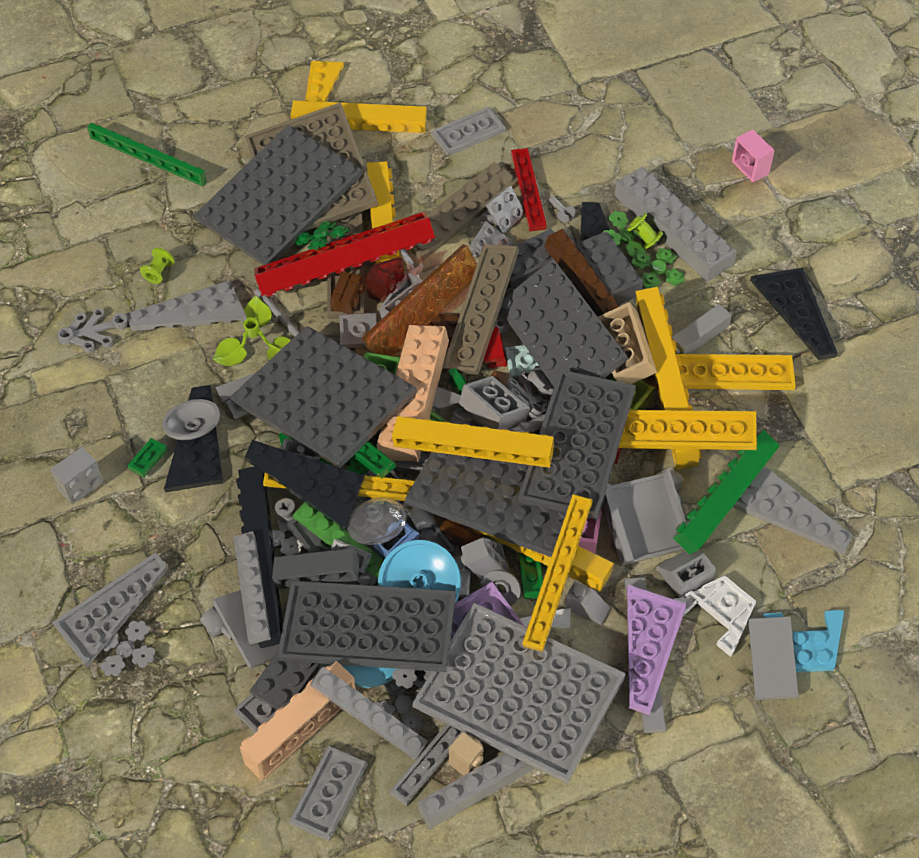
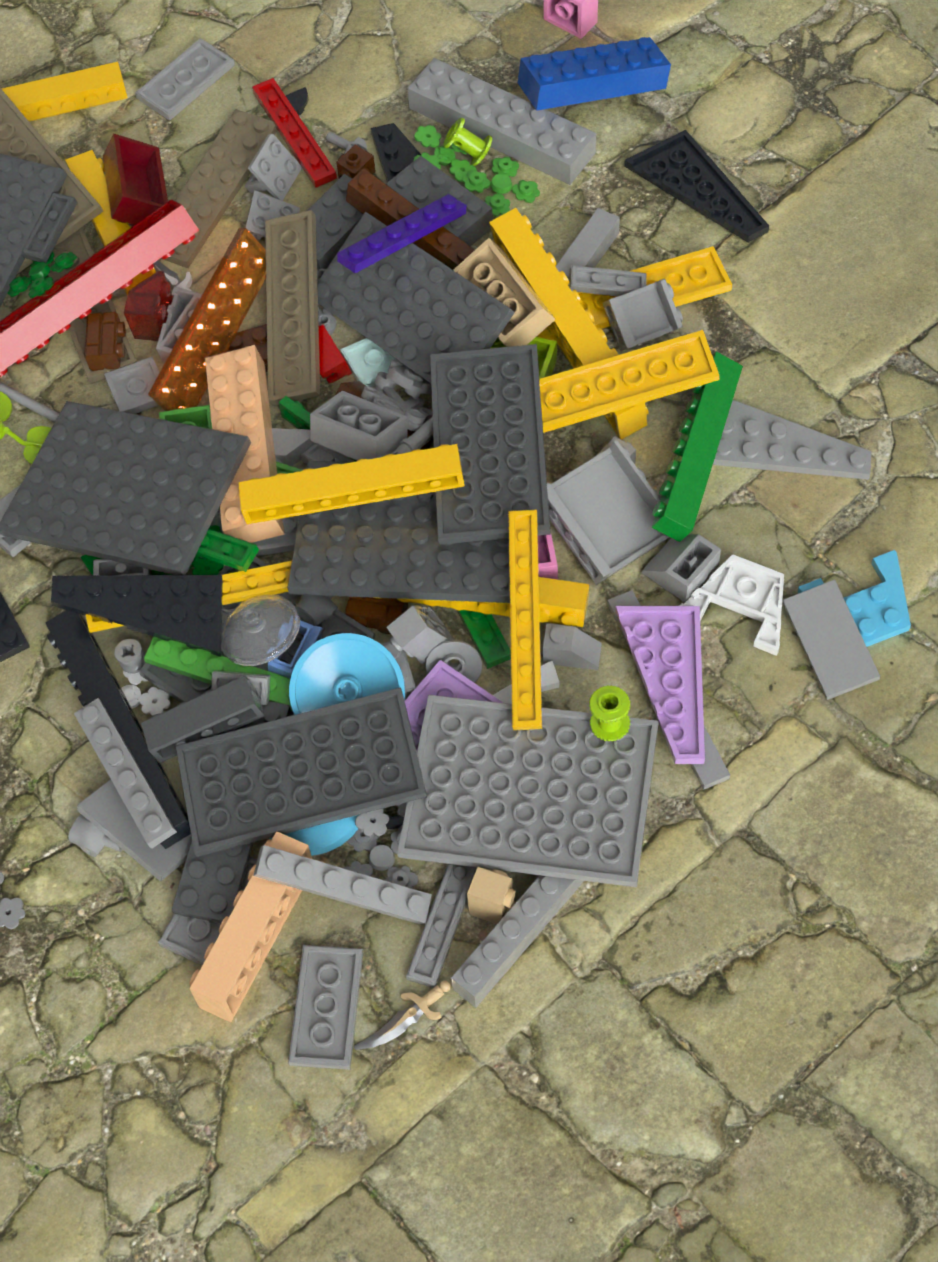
camera: 15 degrees left, 5 degrees up
none -> dark grey tile [21,192,78,263]
none -> dark red piece [103,133,168,225]
none -> black tile [286,87,309,115]
none -> reddish brown brick [336,144,376,179]
none -> dark purple plate [337,194,467,273]
none -> piece [353,980,451,1050]
none -> blue brick [517,37,671,111]
none -> light grey tile [569,265,646,296]
none -> lime hose [589,685,631,742]
none -> light grey panel [602,279,683,351]

